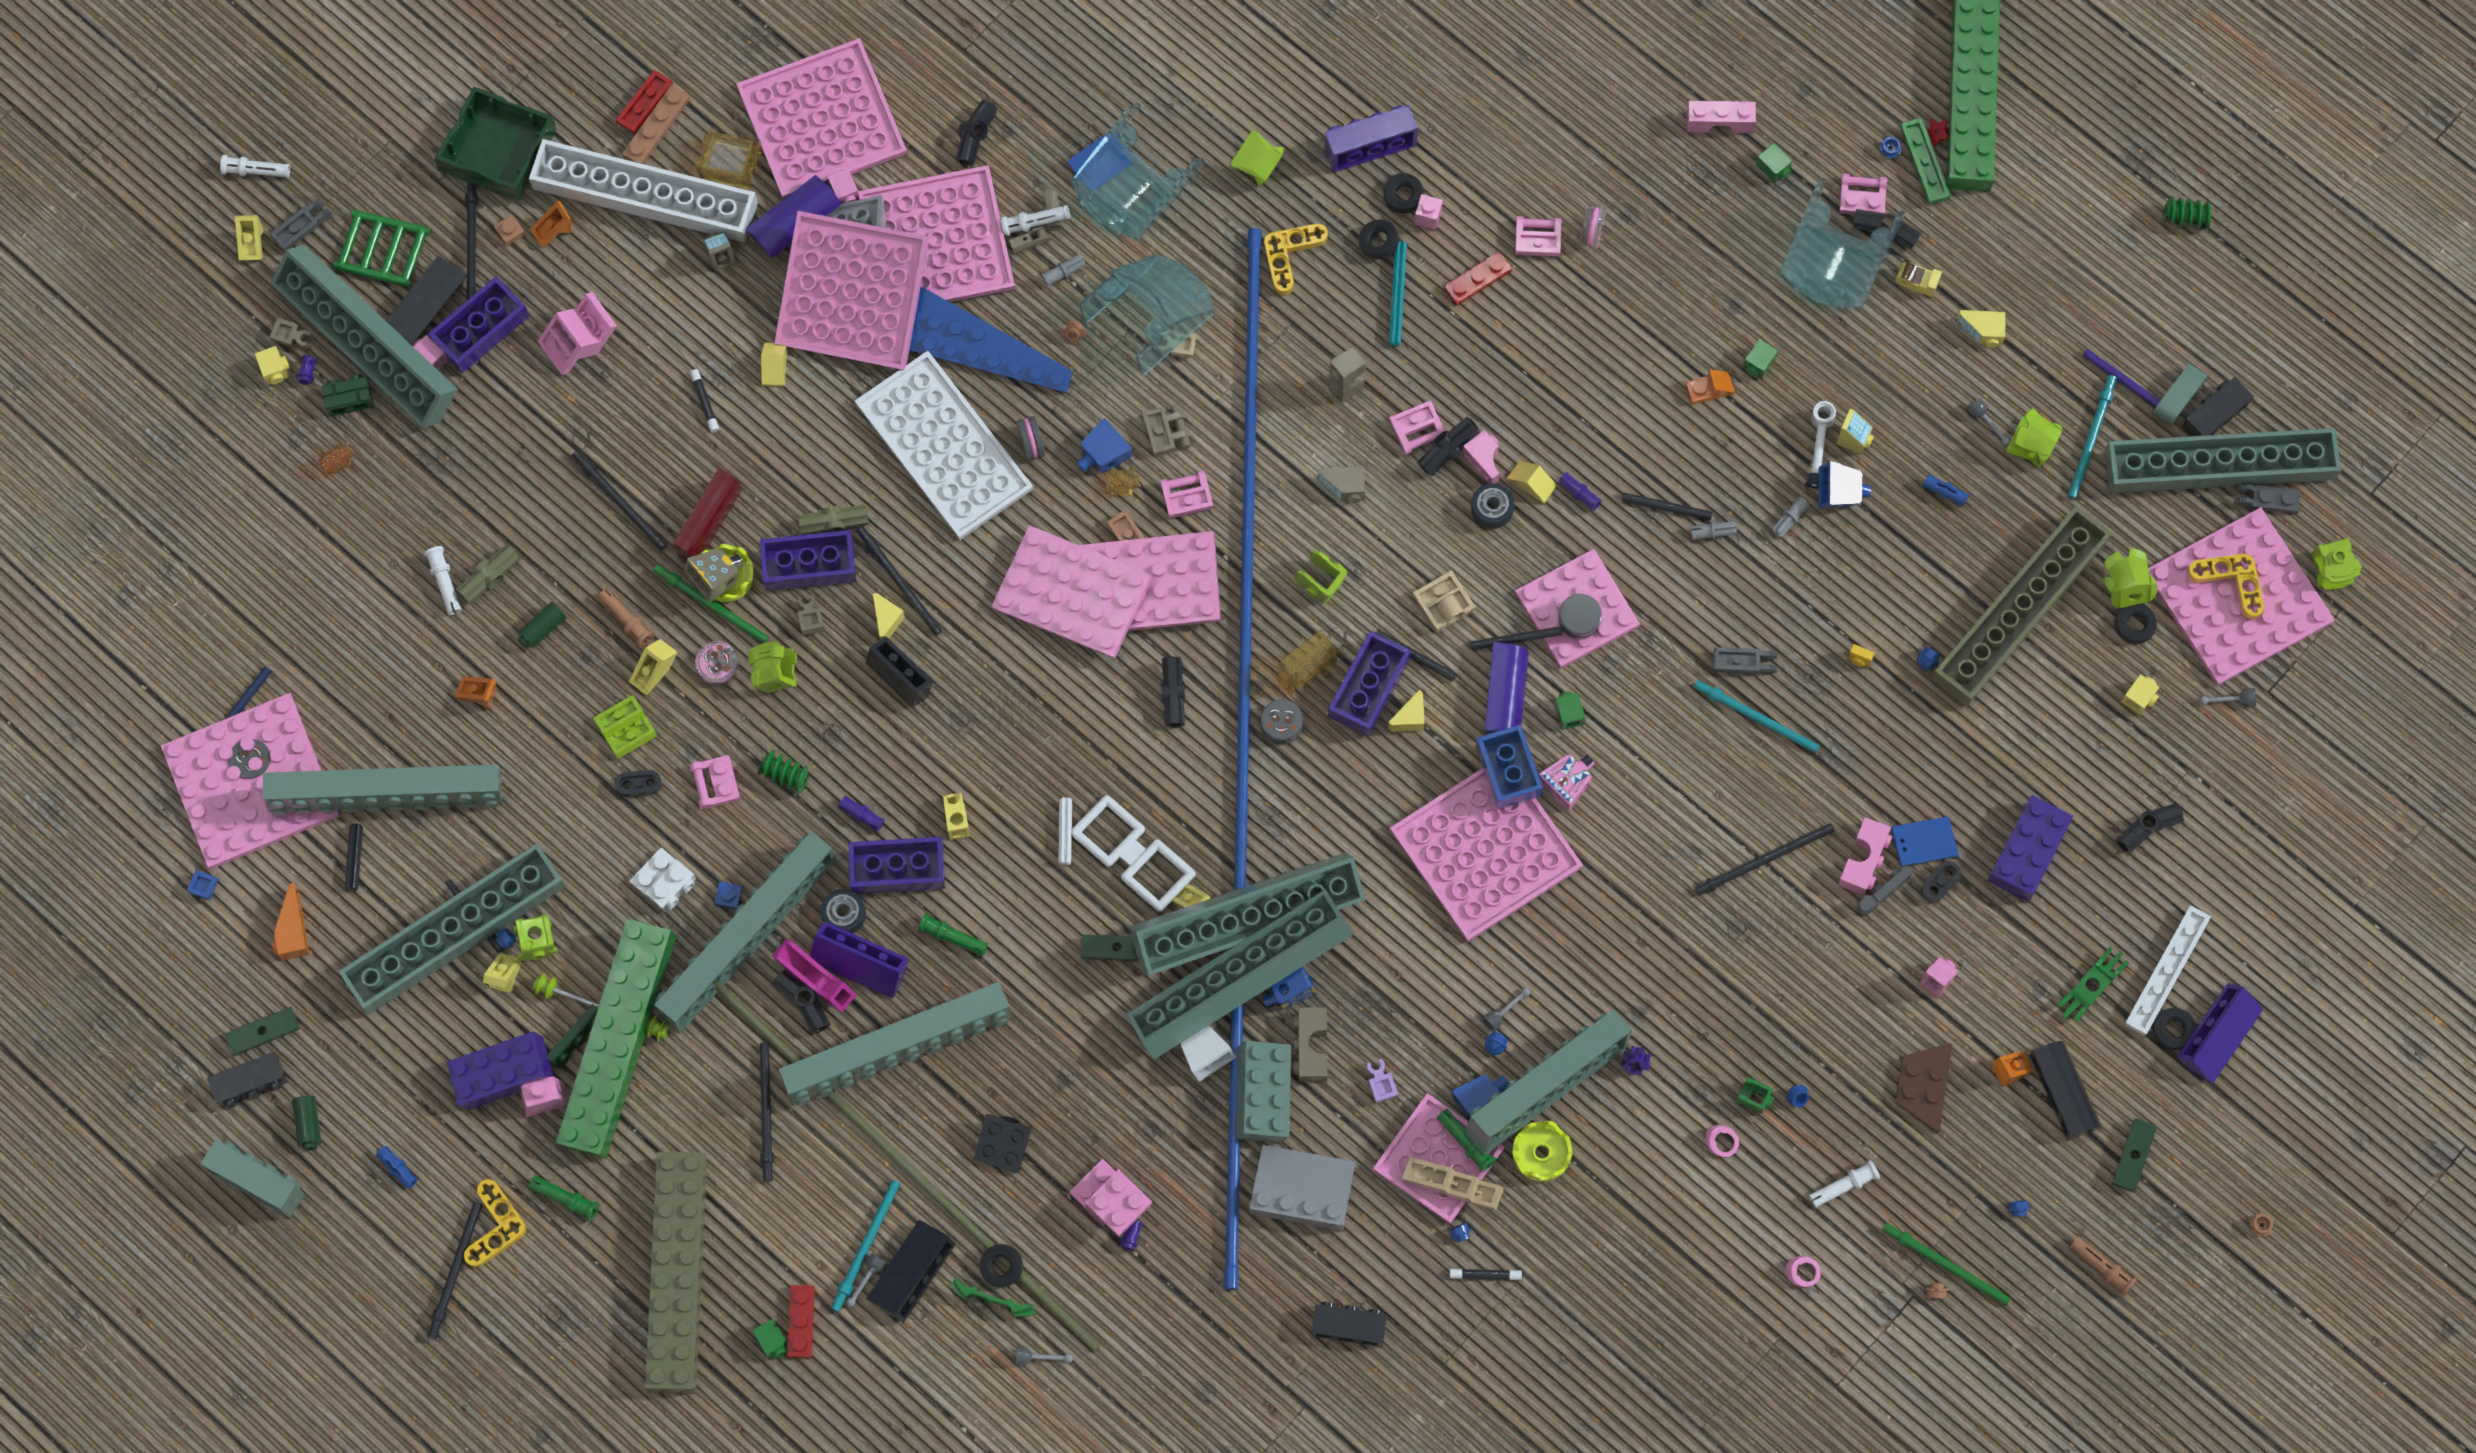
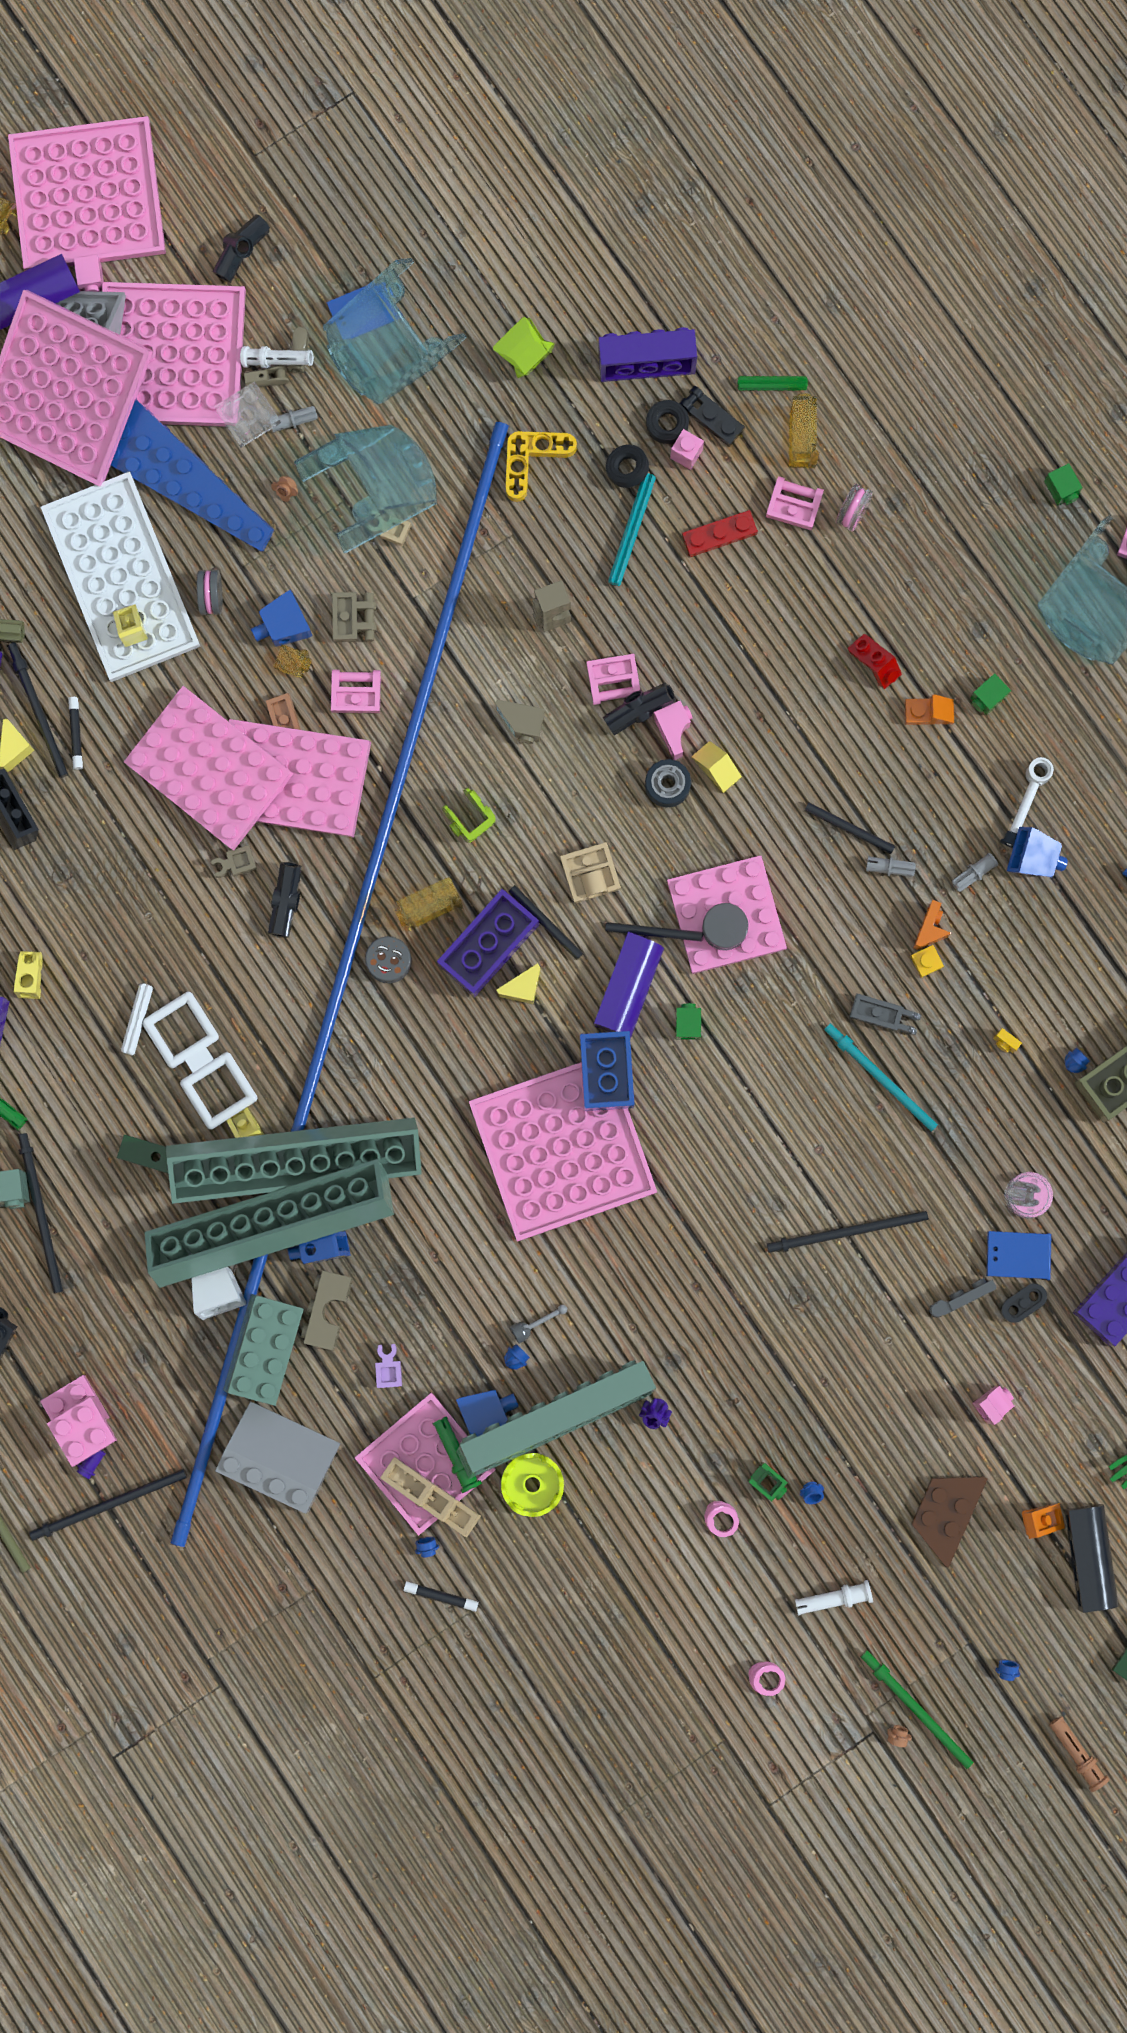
camera: 15 degrees right, 10 degrees up
black brick [1311,1302,1387,1347] -> none
torso [1539,754,1595,811] -> none
dark purple pin [1558,472,1602,511] -> none
bright pink arch [1687,101,1756,133] -> none
slope [1837,409,1874,454] -> none
bright pink arch [1838,817,1892,895] -> none
none -> black bar [18,1133,63,1294]
none -> black bar [29,1469,187,1541]
none -> black bar [68,697,83,770]
none -> light yellow slope [113,604,148,647]
none -> dark tan plate [211,845,257,878]
none -> clear plate [214,381,281,448]
none -> black plate [679,386,745,447]
none -> green axle [737,376,808,390]
none -> clear yellow window [789,393,820,468]
none -> red bracket [848,634,902,689]
none -> yellow plate [910,945,944,978]
none -> orange slope [913,900,951,950]
none -> clear head [1004,1172,1053,1219]

